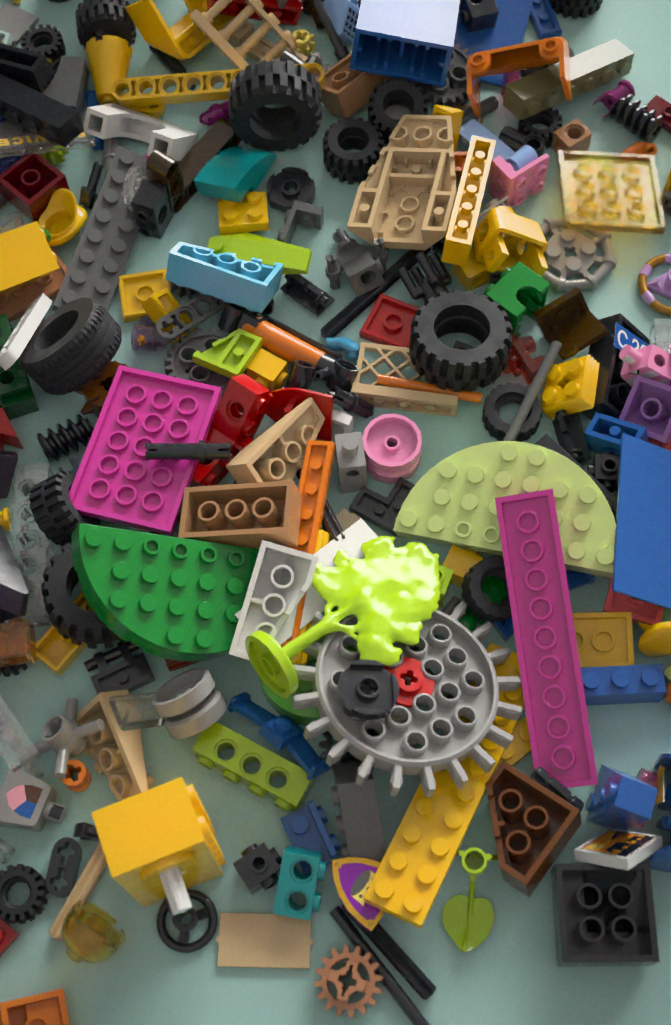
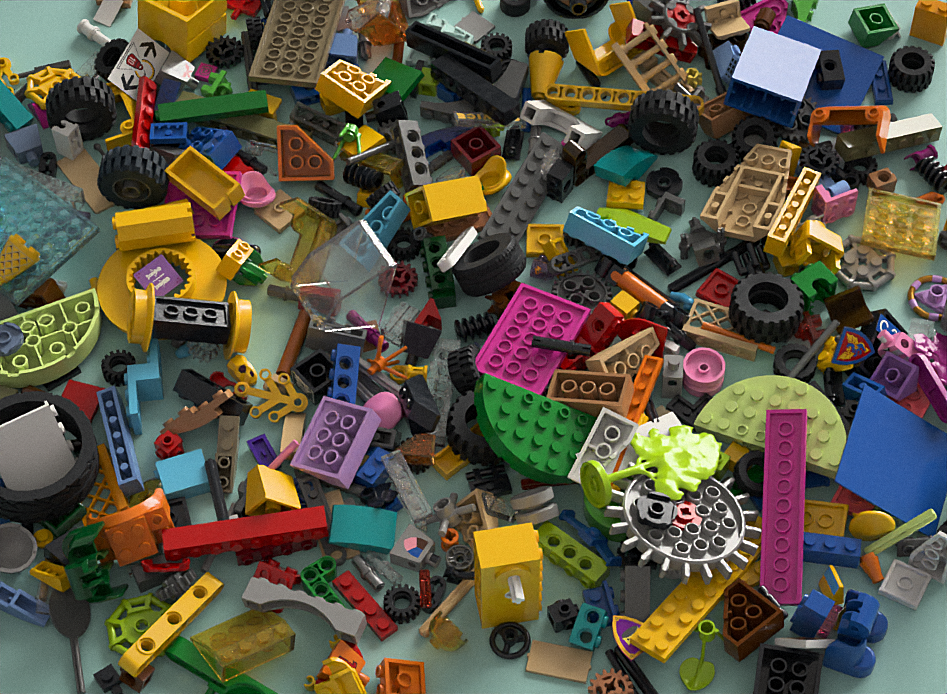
camera: 10 degrees right, 10 degrees down
black bar [80,162,103,210] -> none
lime wing [192,329,263,378] -> none
none -> clear red axle [419,569,432,608]
none -> dark grey wheel [446,544,474,572]
none -> black hinge [502,124,524,161]
none -> black gear [799,143,840,180]
none -> yellow slope [818,565,844,605]
none -> shield [831,326,875,365]

